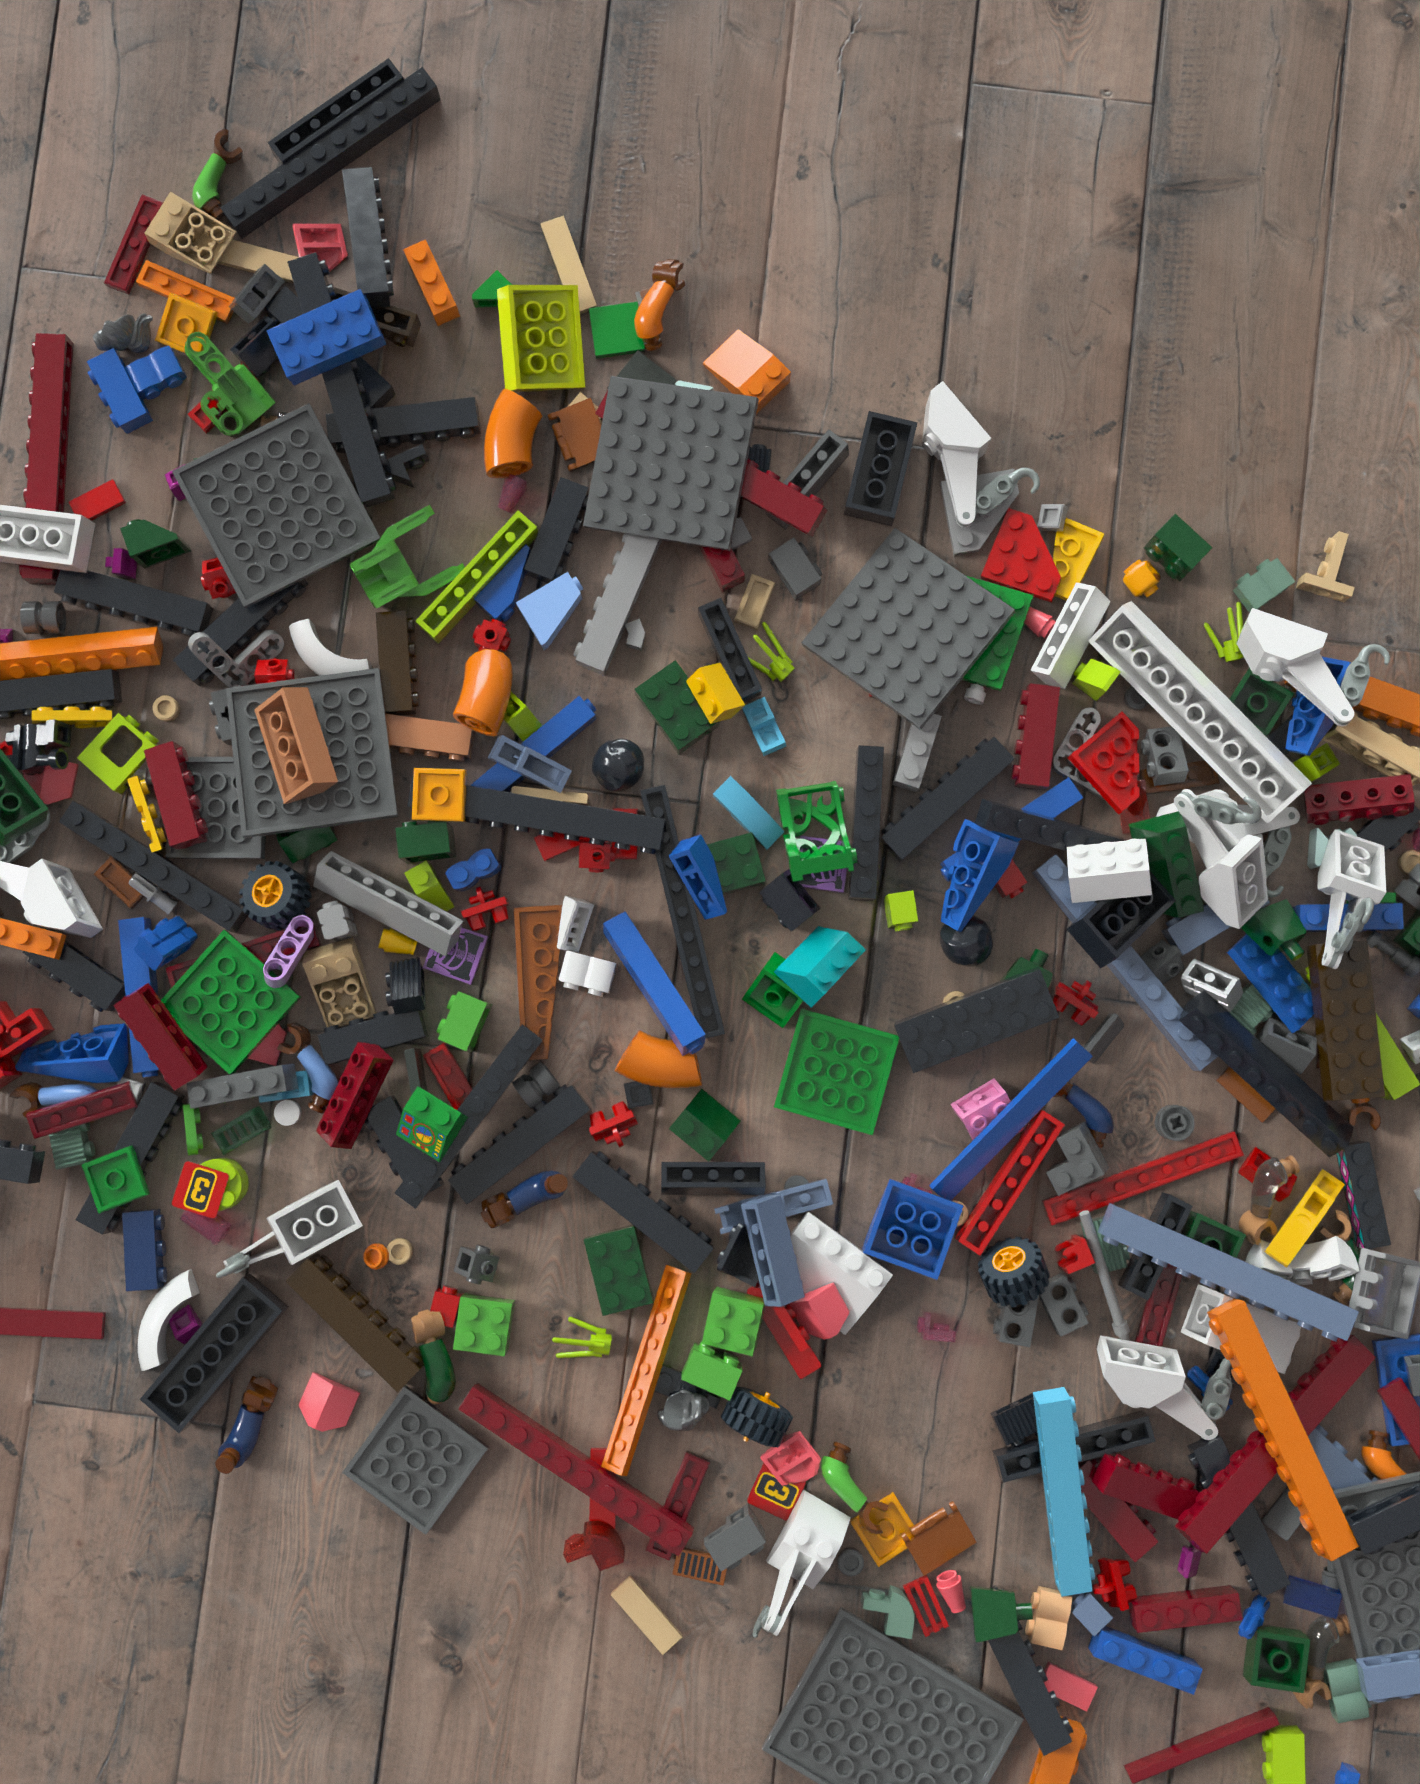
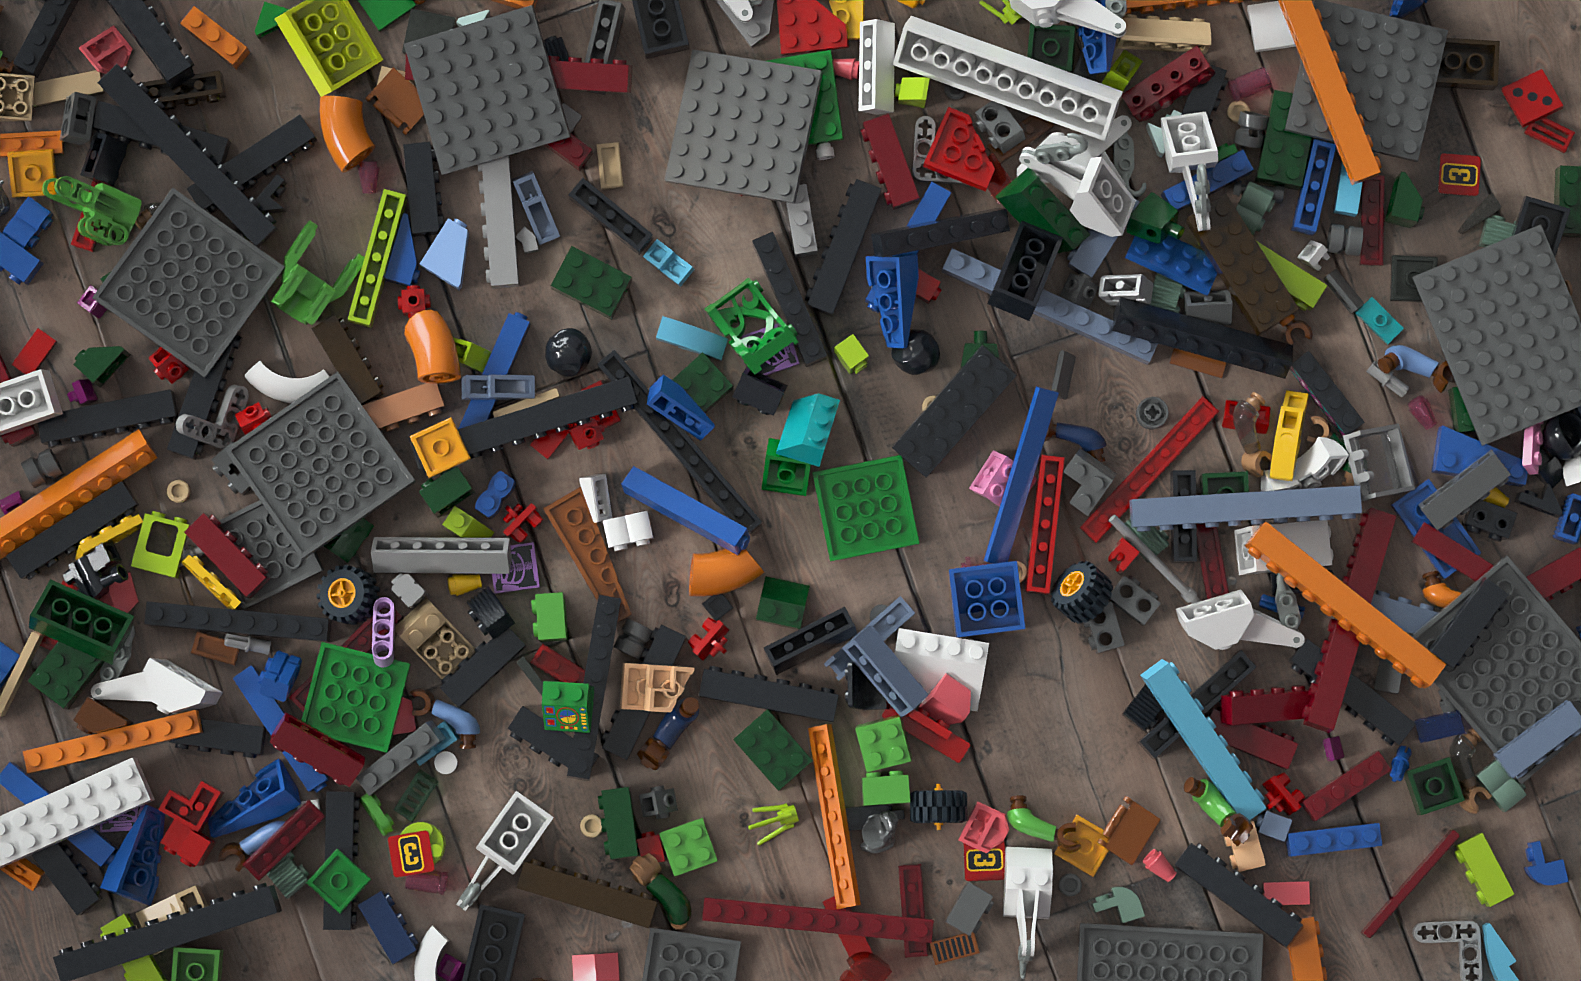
camera: 30 degrees left, 0 degrees up
nougat slope [254,687,338,804] -> none
blue brick [267,289,387,386] -> none
dark red brick [316,1042,394,1149] -> none
orange plate [363,1243,389,1270] -> none
yellow brick [686,663,745,724] -> none
lime plant [748,622,795,682] -> none
dark grey brick [768,538,822,601] -> none
red tile [903,1575,949,1637] -> none
clear pink bracket [917,1311,956,1342] -> none
dark green torso [970,1586,1033,1642] -> none
red hips [1053,980,1099,1026] -> none
white brick [1067,839,1152,903] -> none
none -> sand blue slope [512,171,560,245]
none -> dark green brick [598,787,639,859]
none -> light nougat slope [620,663,694,712]
none -> piece [1184,777,1253,847]
none -> sand green brick [1236,181,1275,235]

